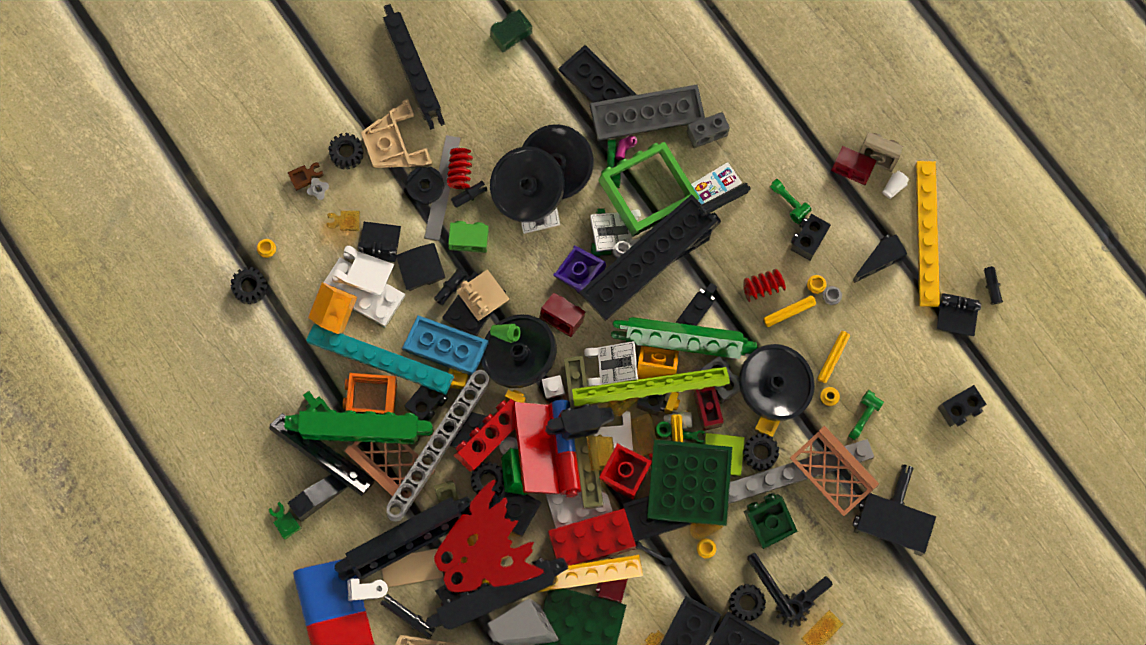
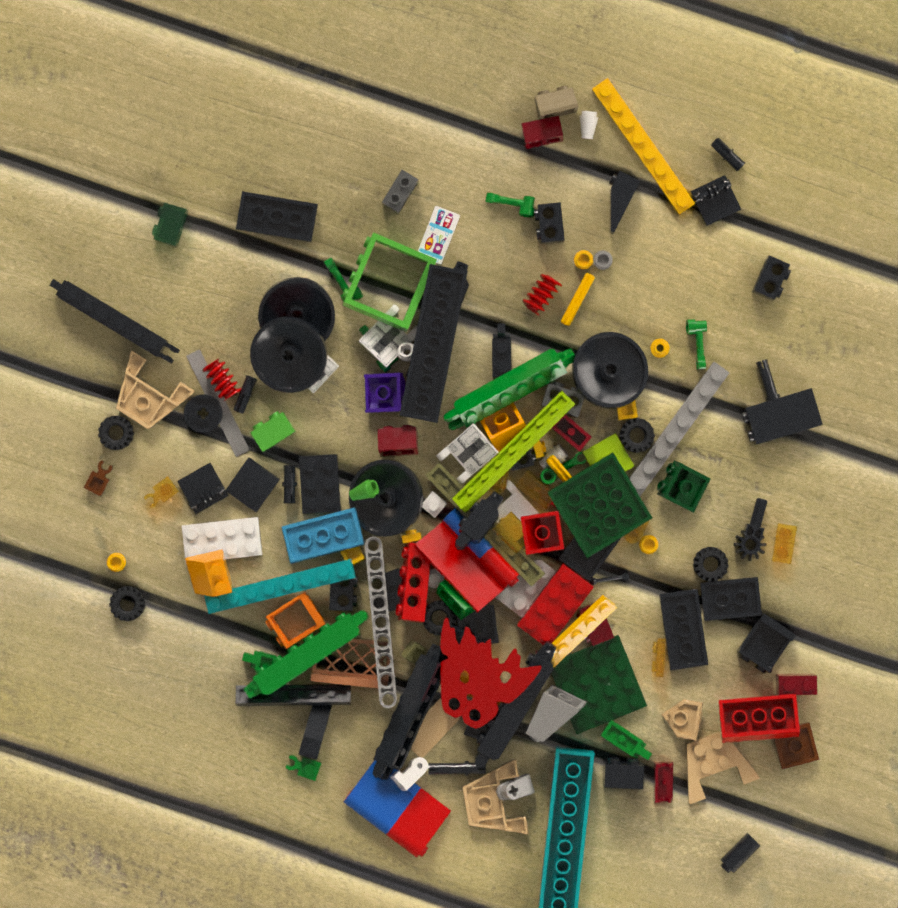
camera: 25 degrees left, 15 degrees up
light grey plate [307,178,329,200] -> none
white flag [332,246,394,296] -> none
tan hinge [456,269,510,321] -> none
dark grey plate [589,84,705,141] -> none
dark pink arm [615,136,637,160] -> none
black axle [698,183,751,216] -> none
black axle [747,553,796,621] -> none
nougat fence [790,426,879,517] -> none
yellow axle [817,331,850,383] -> none

